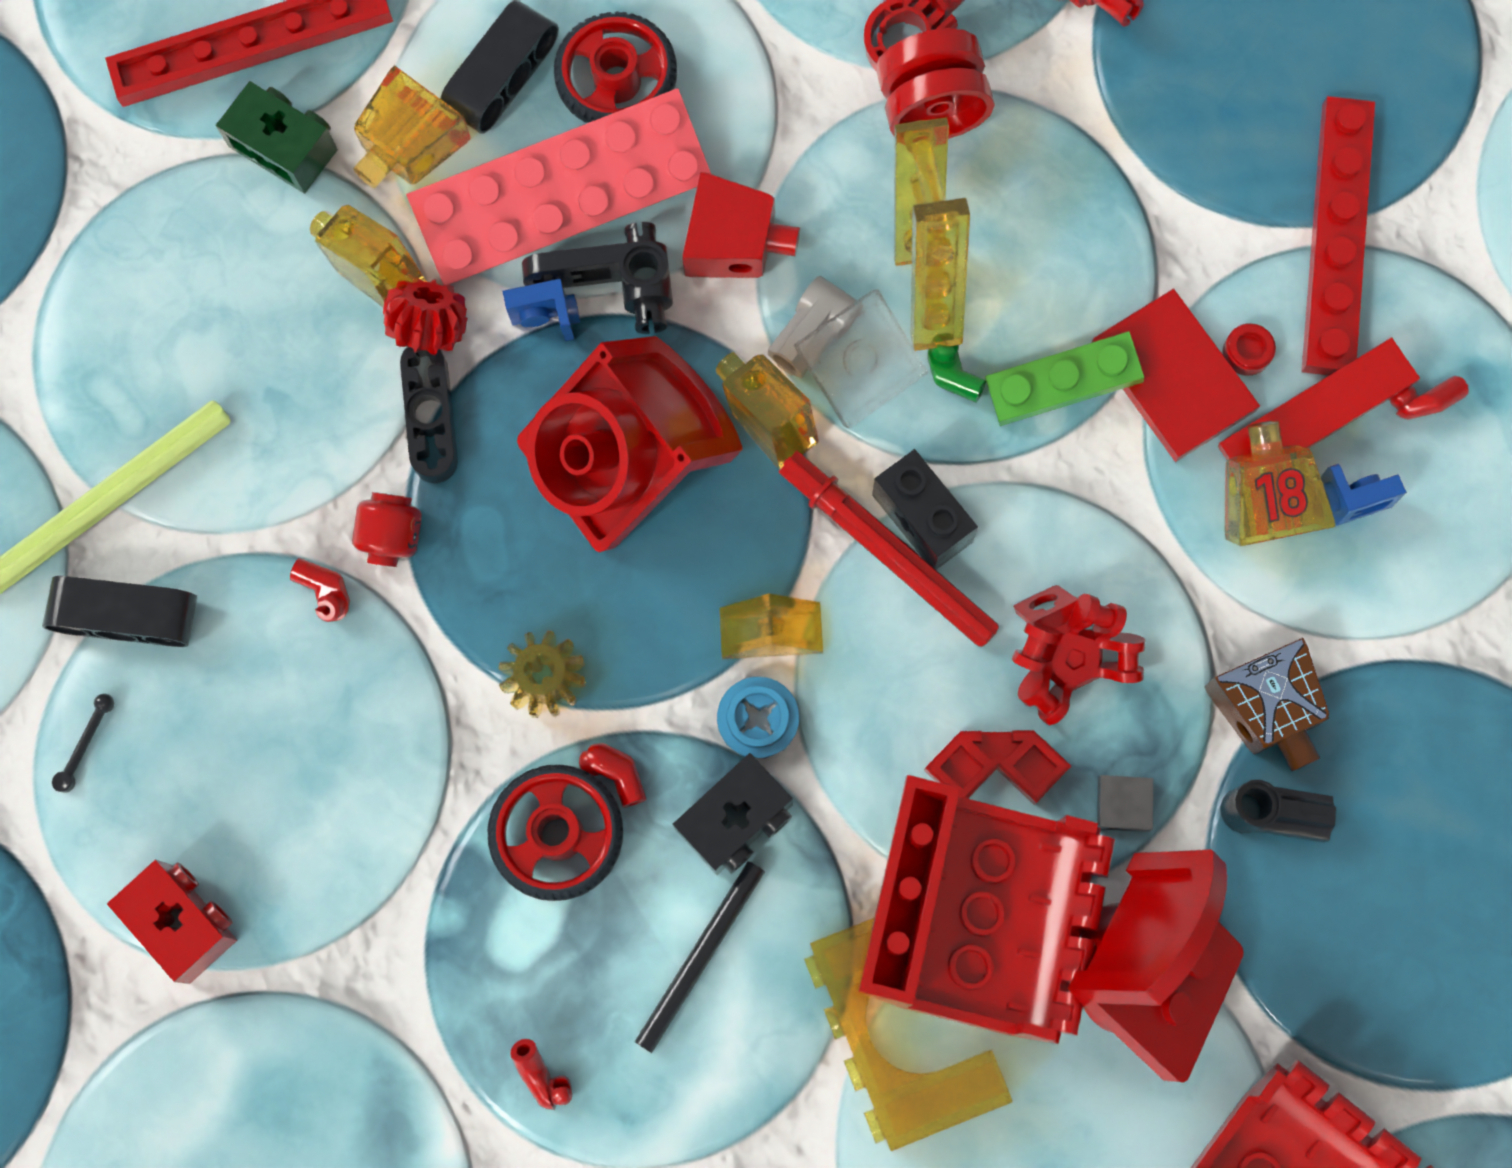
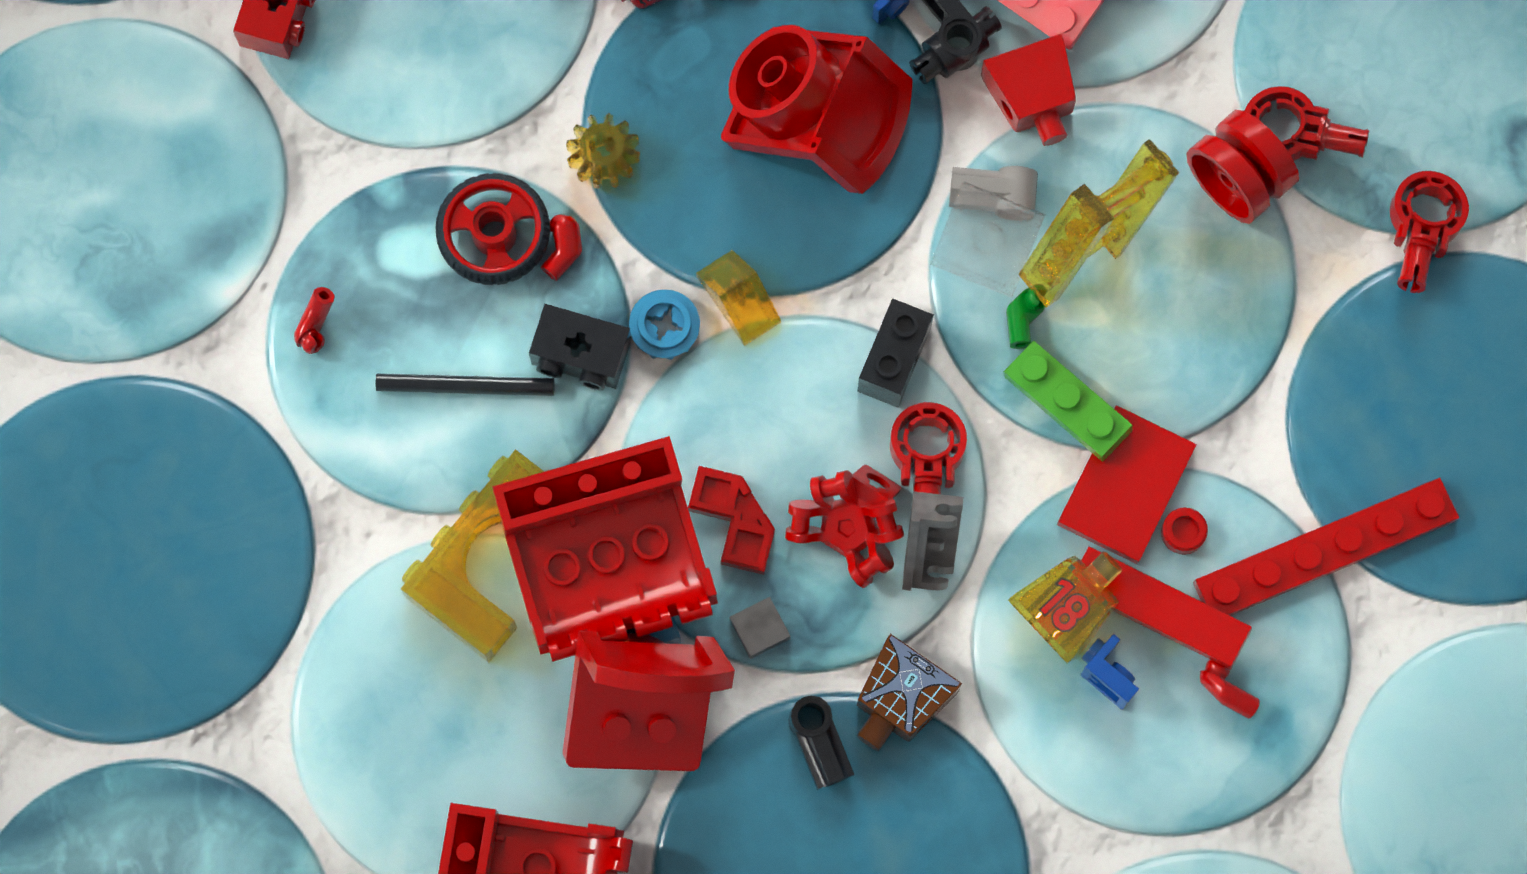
camera: 55 degrees right, 0 degrees up
clear yellow torso [716,352,819,470] -> none
red axle [778,450,999,647] -> none
none -> red pin [890,402,967,494]
none -> flat silver hinge [902,492,964,591]

